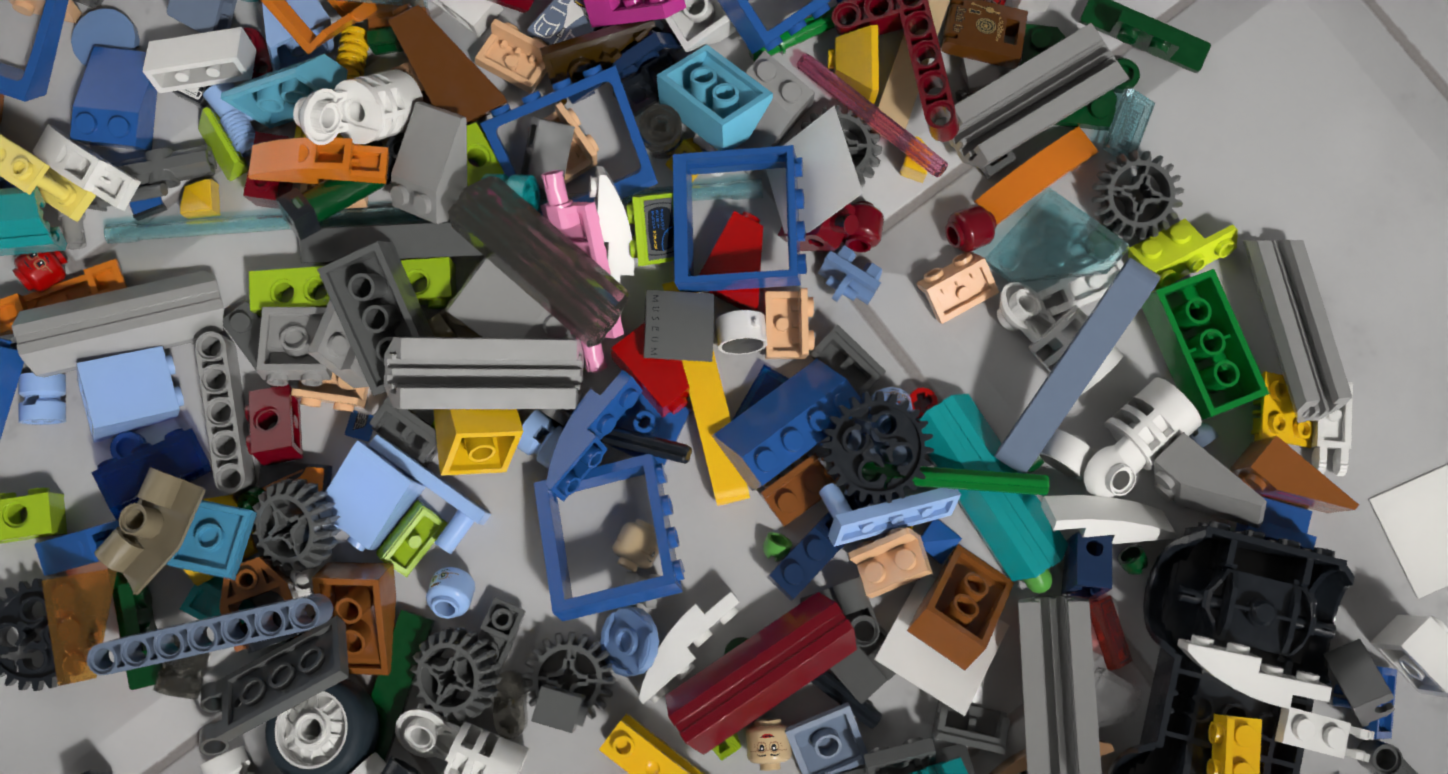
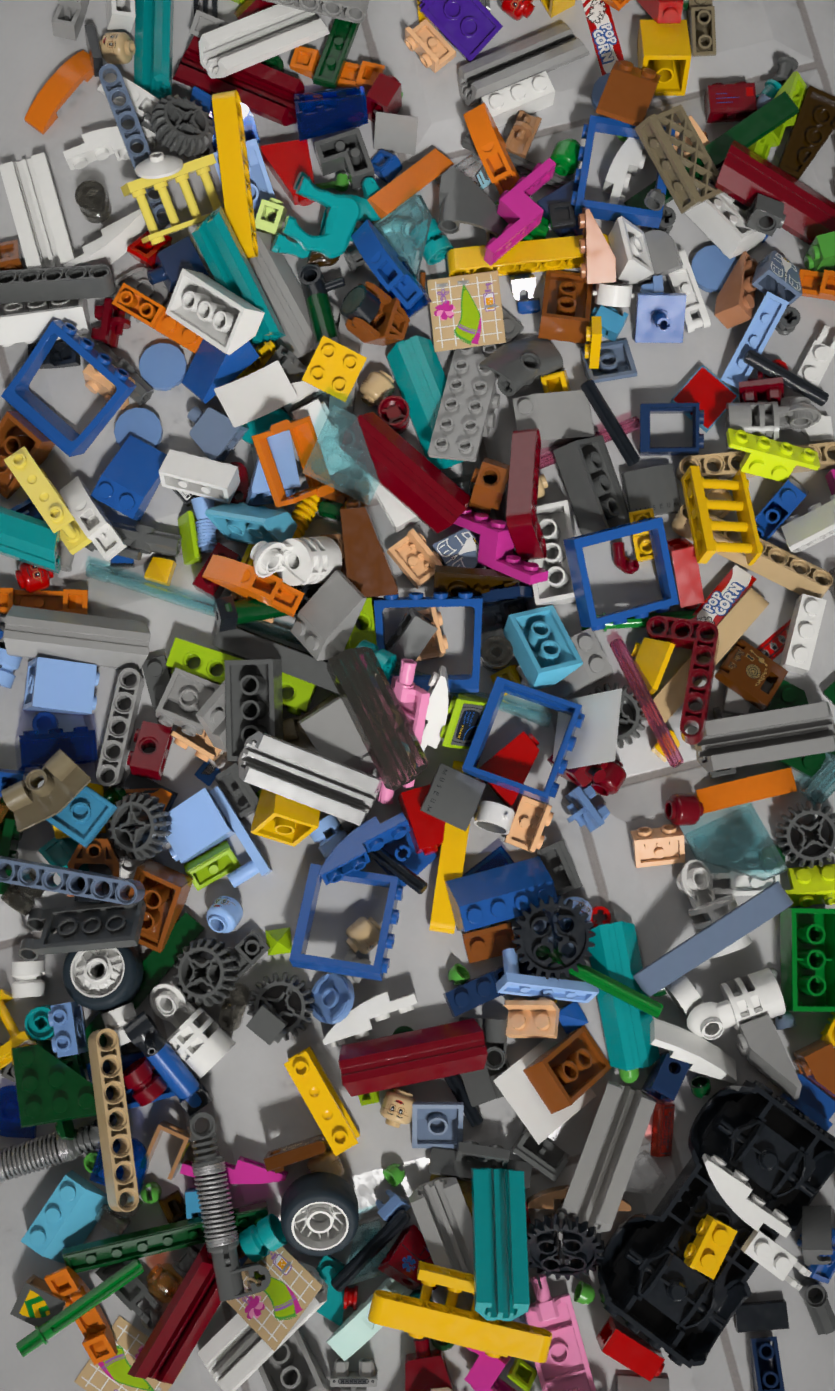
camera: 20 degrees right, 0 degrees up
none -> lime slope [265,927,292,956]

